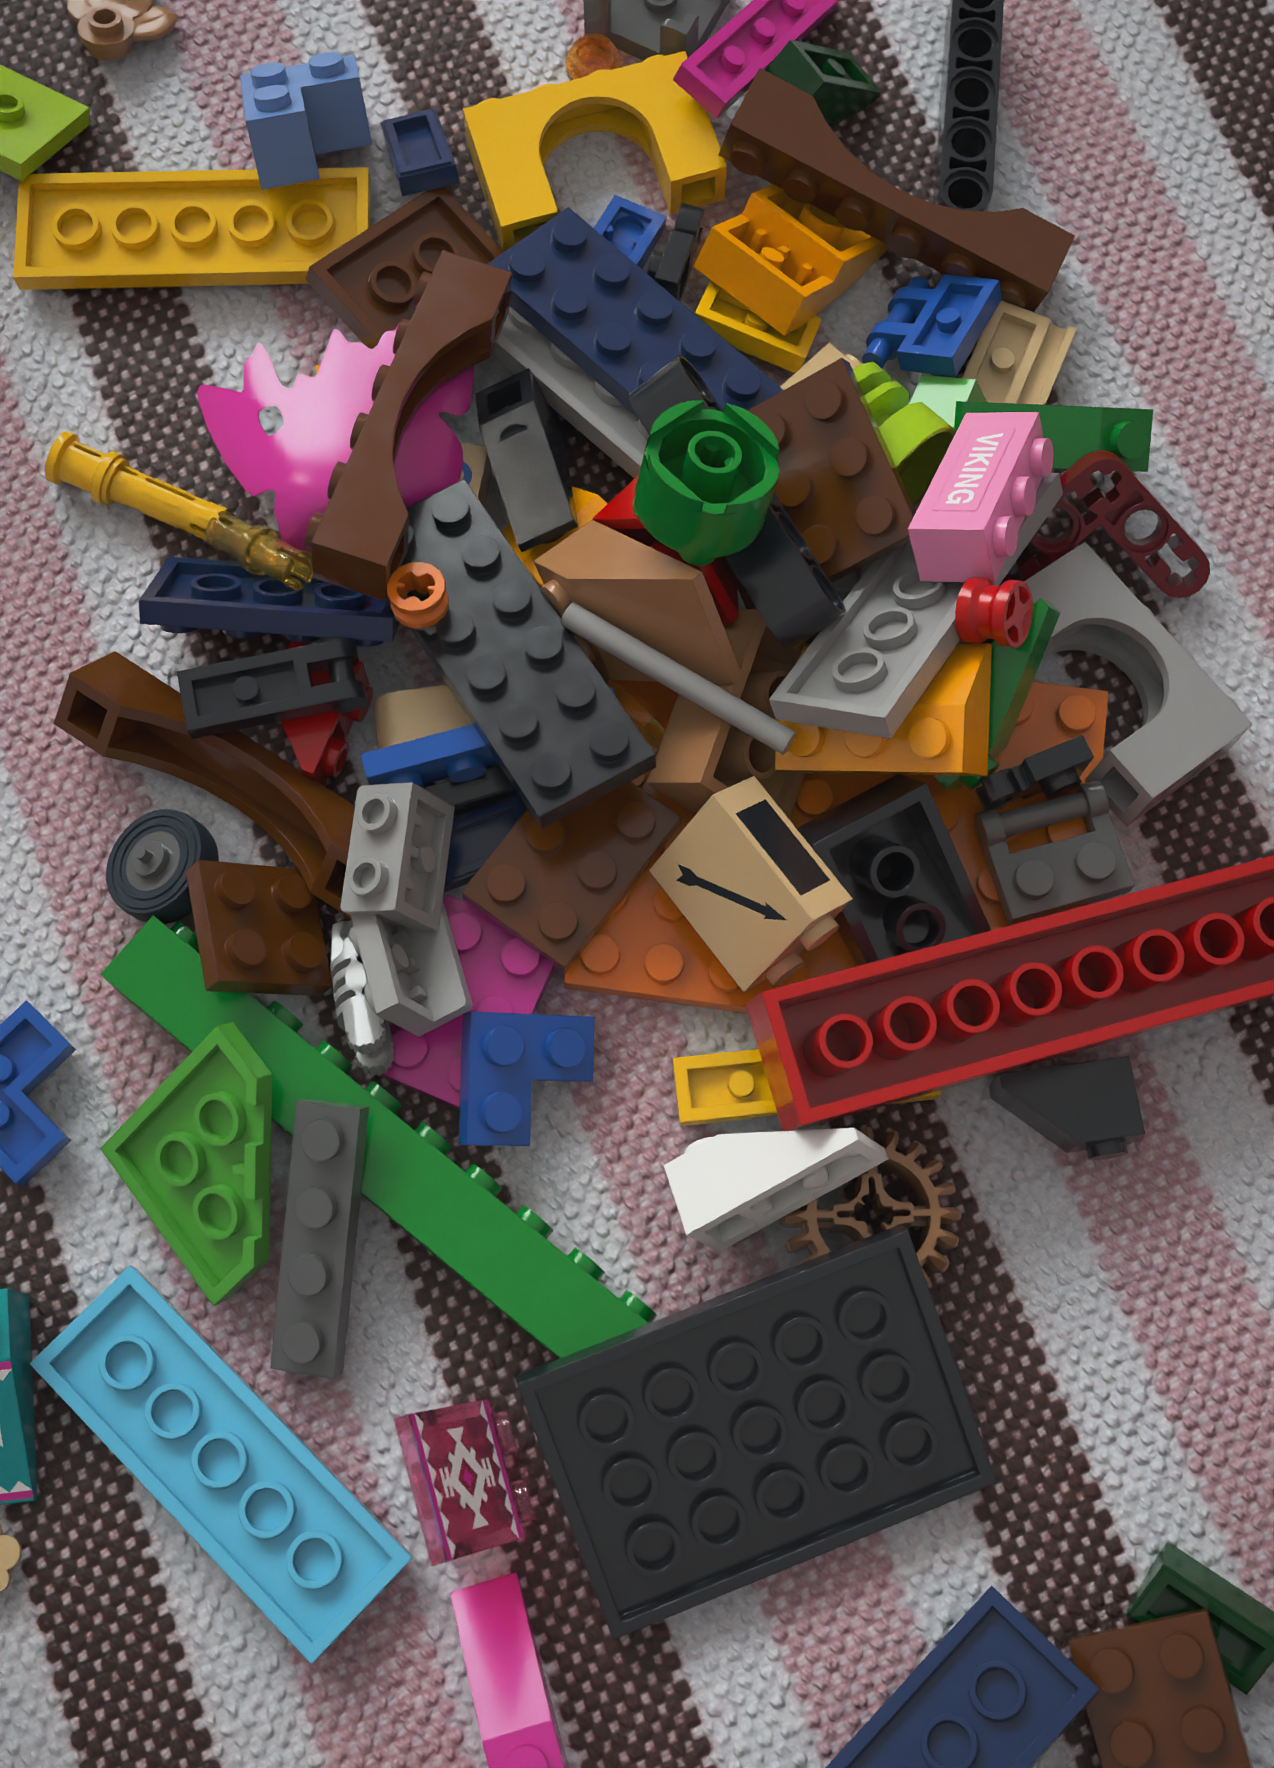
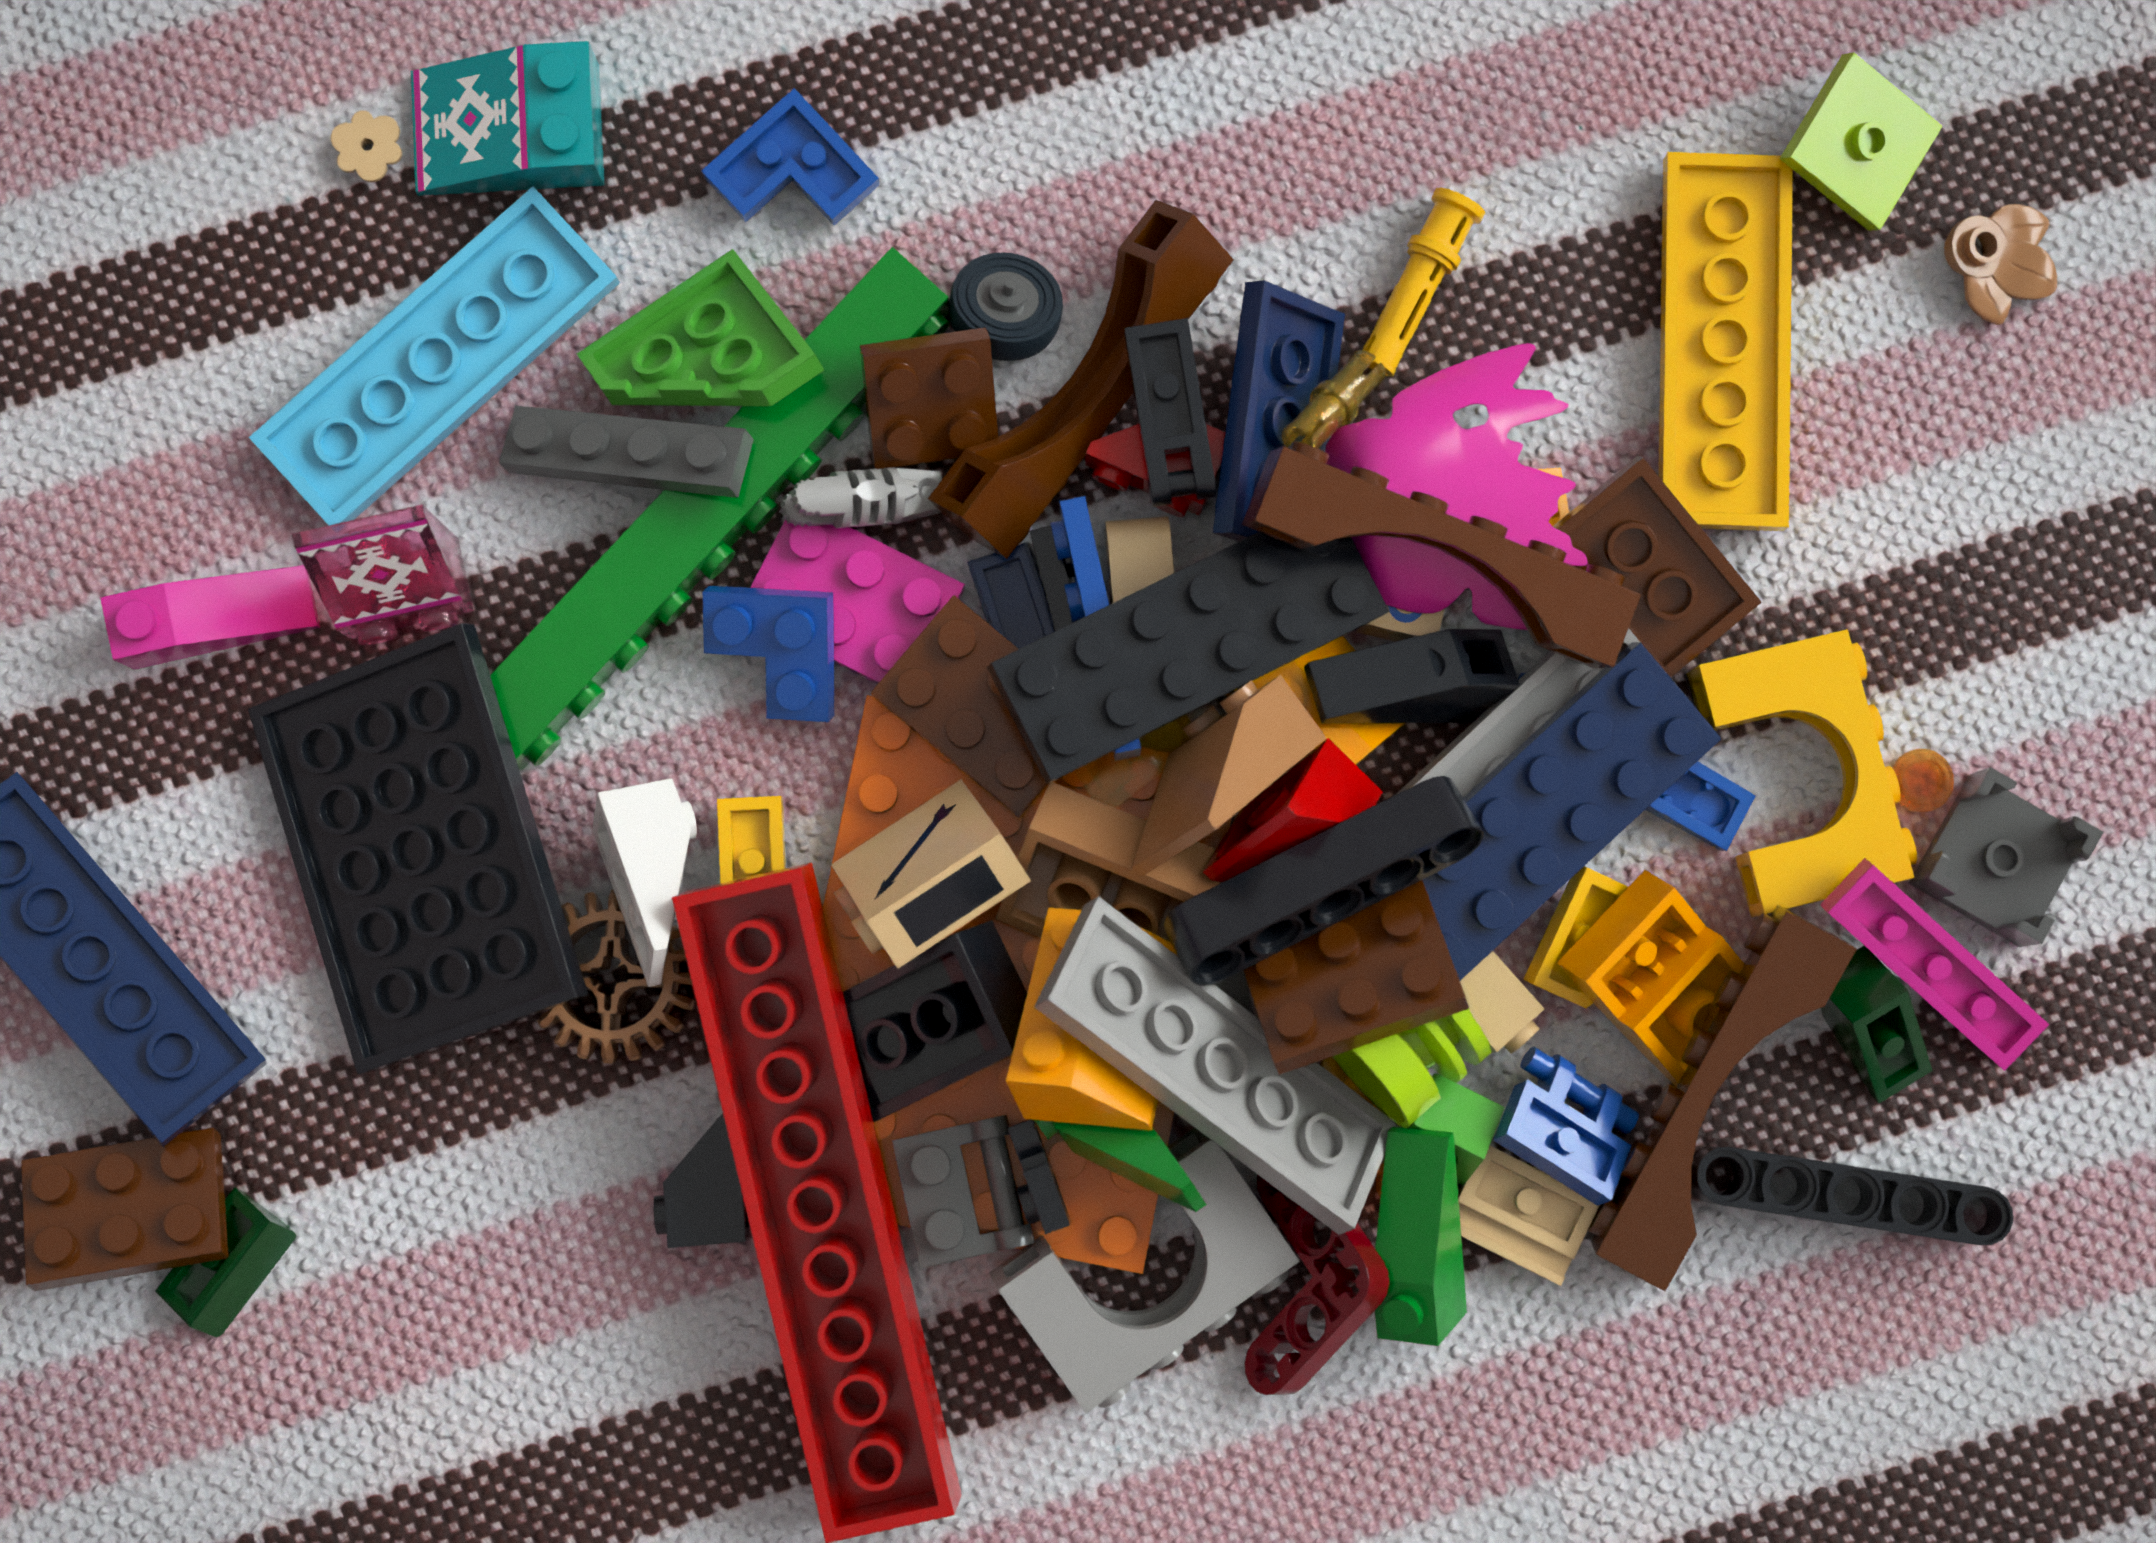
camera: 90 degrees right, 10 degrees up
medium blue brick [240,52,373,190] -> none
light grey bracket [341,782,455,932] -> none
light grey bracket [350,901,473,1037] -> none
dark blue tile [380,109,459,196] -> none
orange bush [387,562,449,629] -> none
light grey bar [560,602,797,755] -> none
green brick [632,400,780,566] -> none
black plate [647,203,705,302] -> none
bright pink brick [908,412,1053,583] -> none
red wheel [955,577,1033,648] -> none

